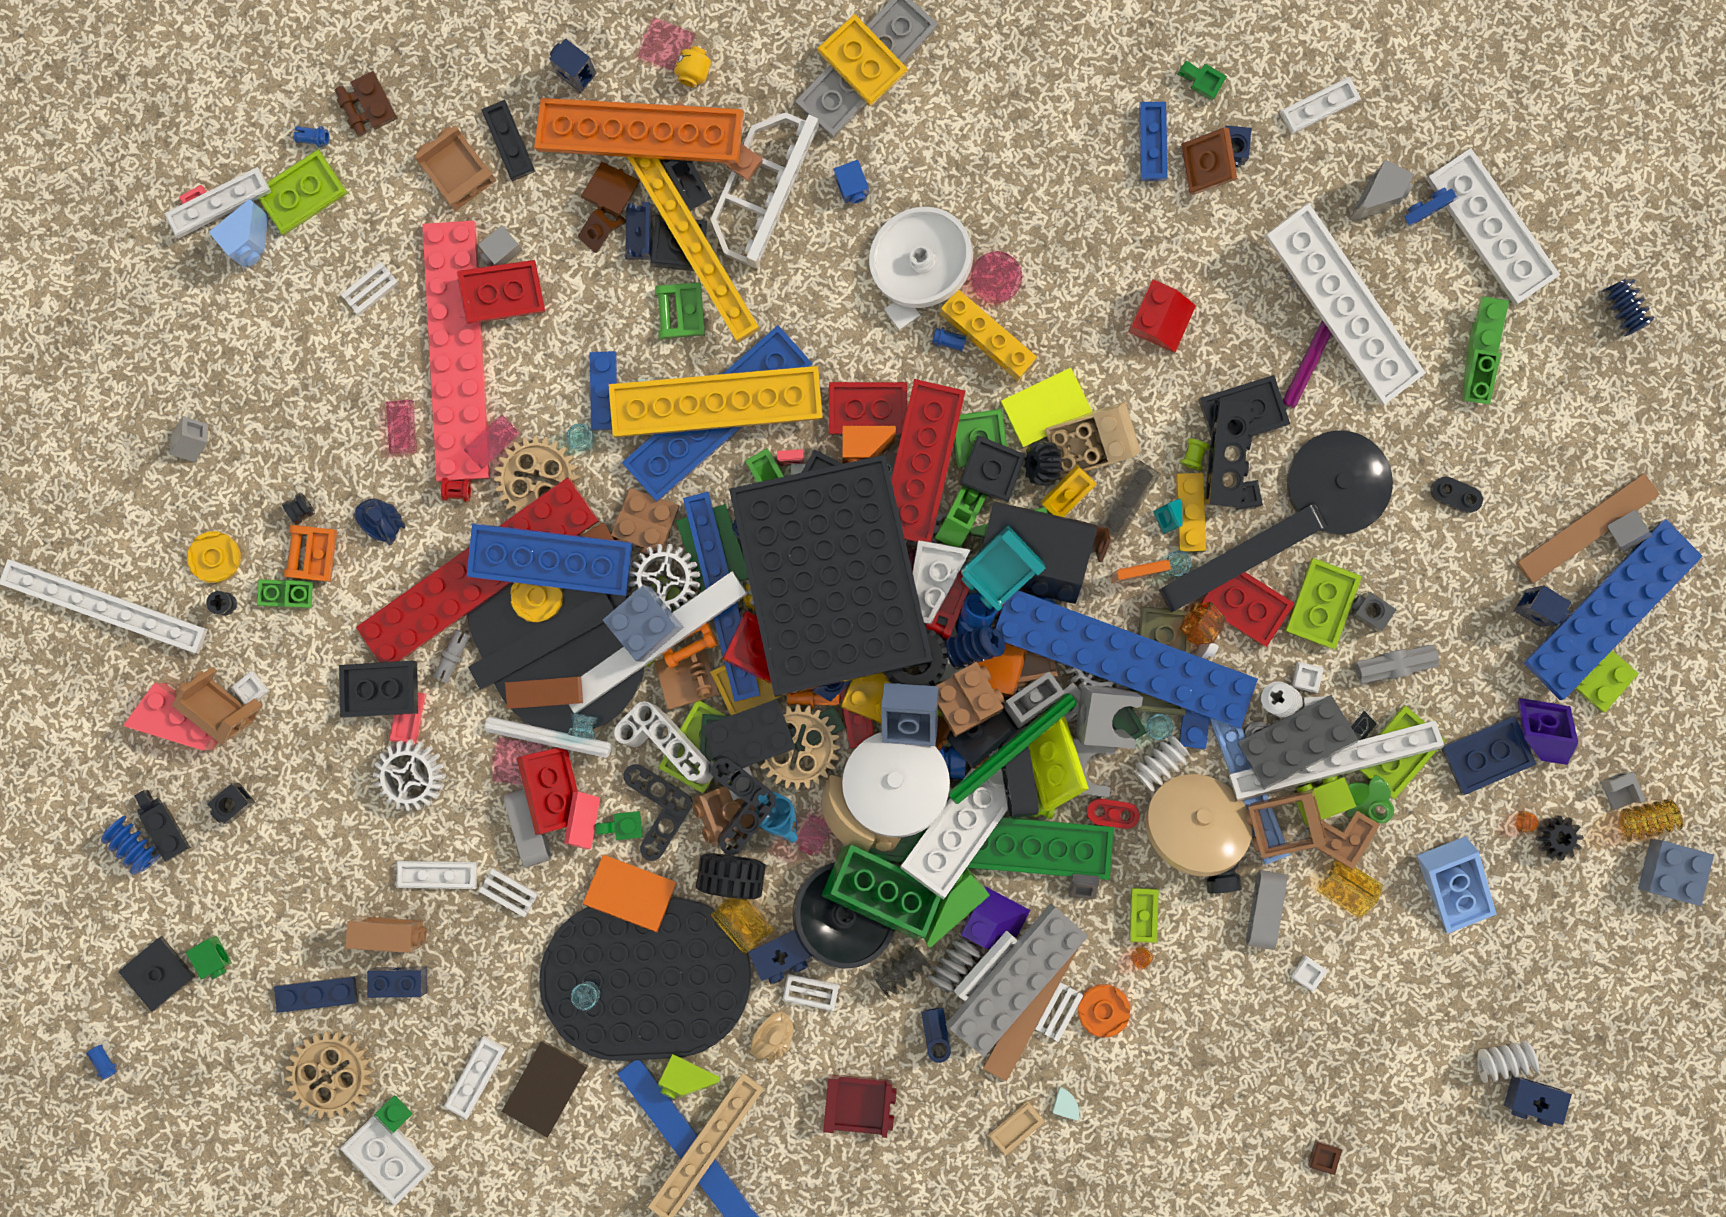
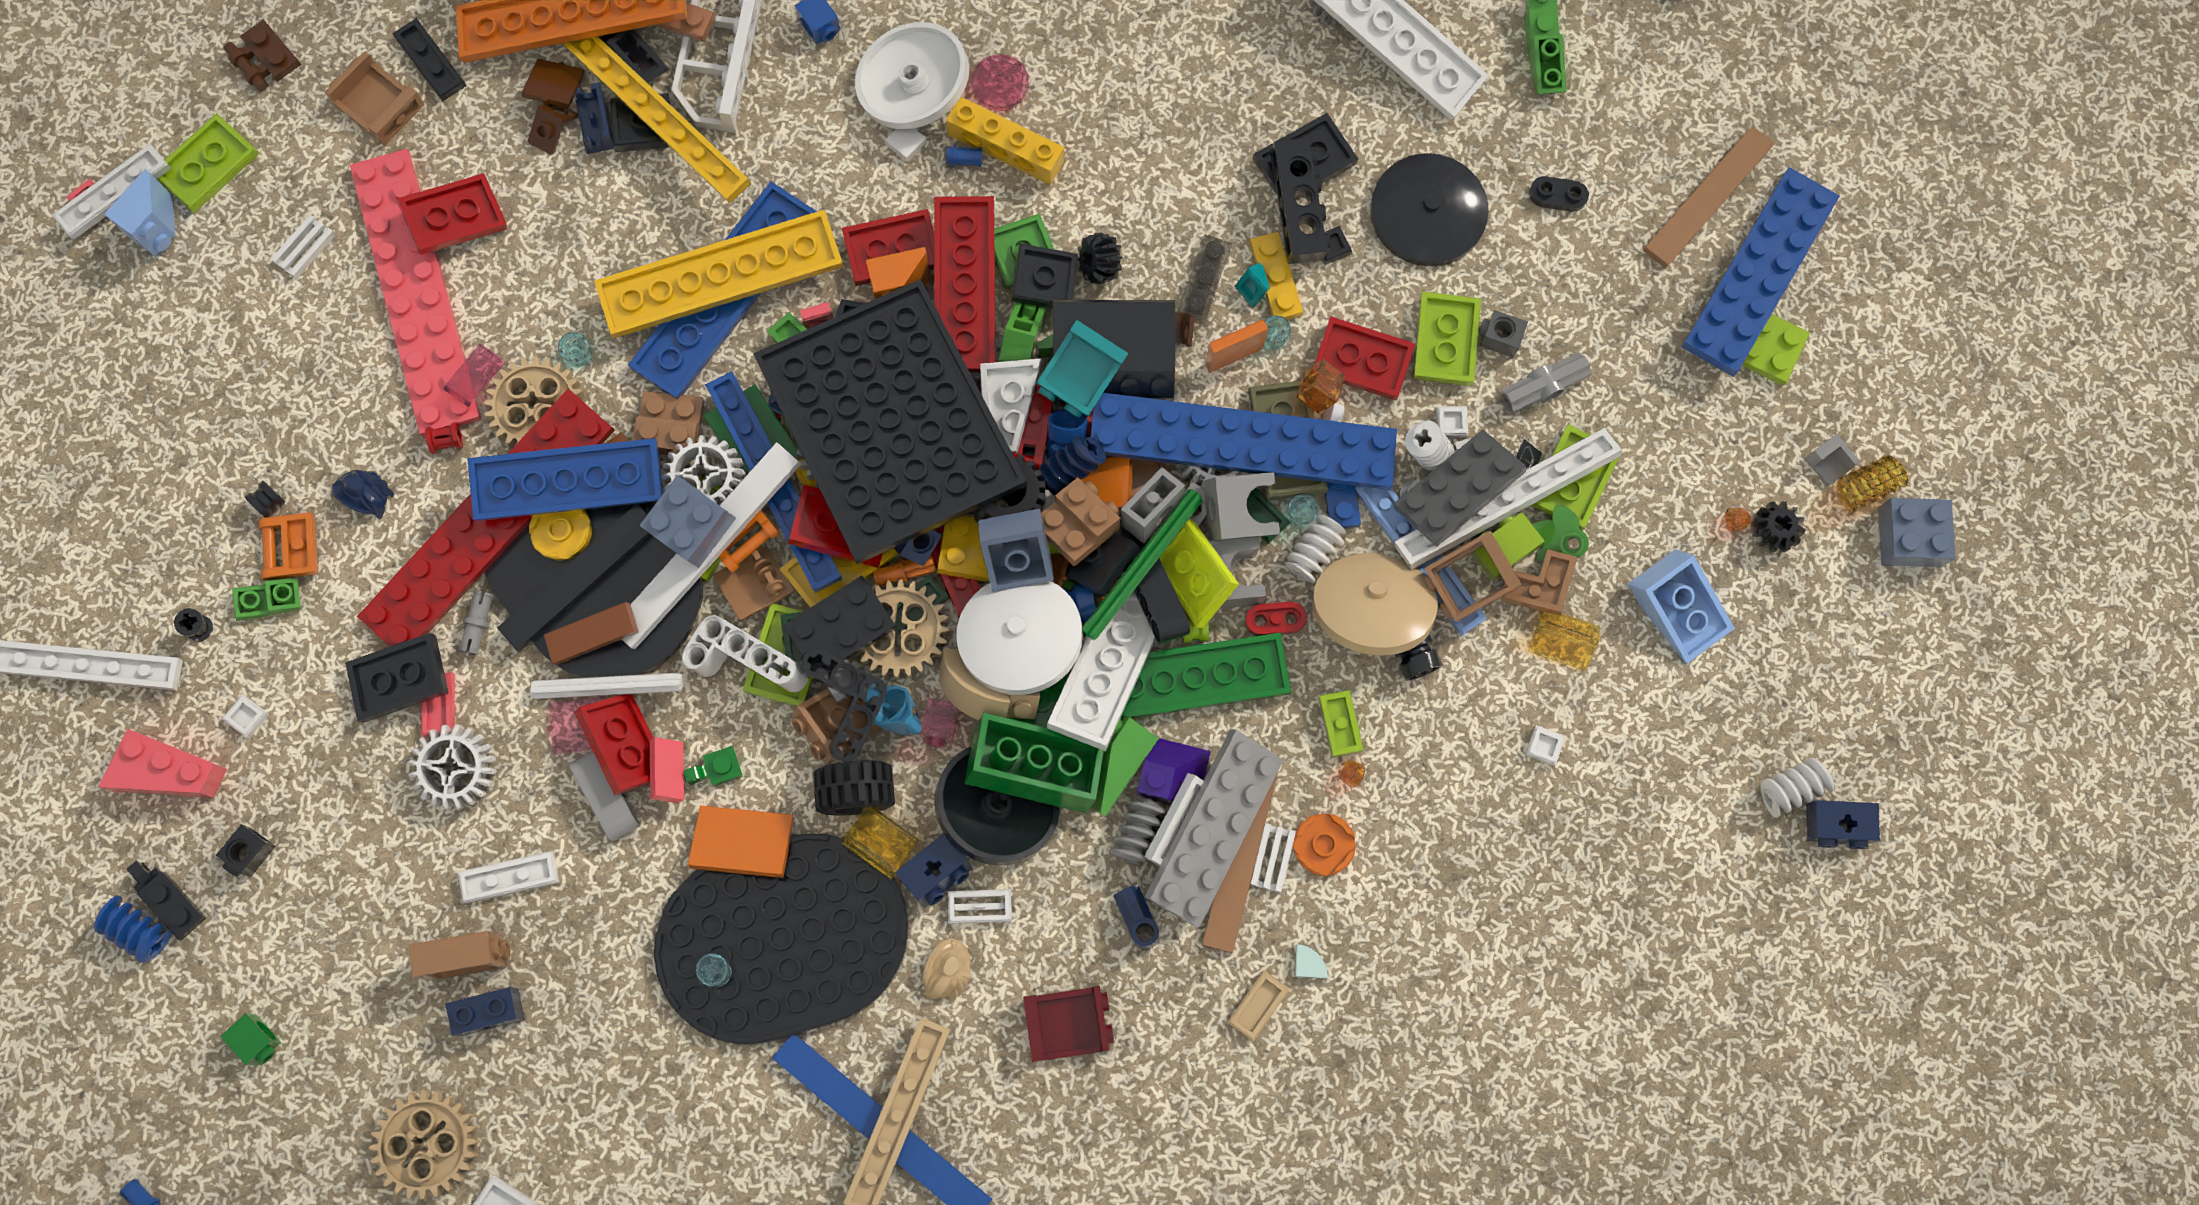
camera: 15 degrees left, 10 degrees down
black plate [118,936,196,1012] -> none
light grey panel [170,416,208,462] -> none
medium nougat panel [172,667,263,745] -> none
yellow tile [187,531,241,583] -> none
dark blue plate [274,976,358,1013] -> none
blue pin [294,126,330,147] -> none
green plate [373,1095,413,1135] -> none
clear pink tile [386,400,417,454] -> none
white tile [444,1035,507,1120] -> none
light grey brick [478,225,523,266] -> none
white tile [479,868,539,917] -> none
dark brown tile [501,1040,588,1138] -> none
clear light blue wheel [568,713,598,738] -> none
blue plate [589,351,617,431] -> none
black beam [623,764,692,861] -> none
bright green plate [655,282,705,340] -> none
lime slope [657,1054,721,1099] -> none
clear smoke piece [872,944,932,1000] -> none
neon yellow tile [1000,368,1092,448] -> none
yellow plate [1040,465,1097,517] -> none
tan slope [1045,402,1141,478] -> none
flat silver tile [1069,874,1099,899] -> none
red slope [1128,279,1196,353] -> none
black beam [1158,503,1328,613] -> none
lime bush [1180,438,1210,471] -> none
light grey beam [1246,870,1287,950] -> none
magenta axle [1283,320,1332,408] -> none
reddish brown tile [1308,1140,1342,1175] -> none
dark blue plate [1441,716,1536,795] -> none
dark blue brick [1513,585,1571,627] -> none
dark purple slope [1517,698,1578,765] -> none
light grey panel [1608,509,1652,552] -> none

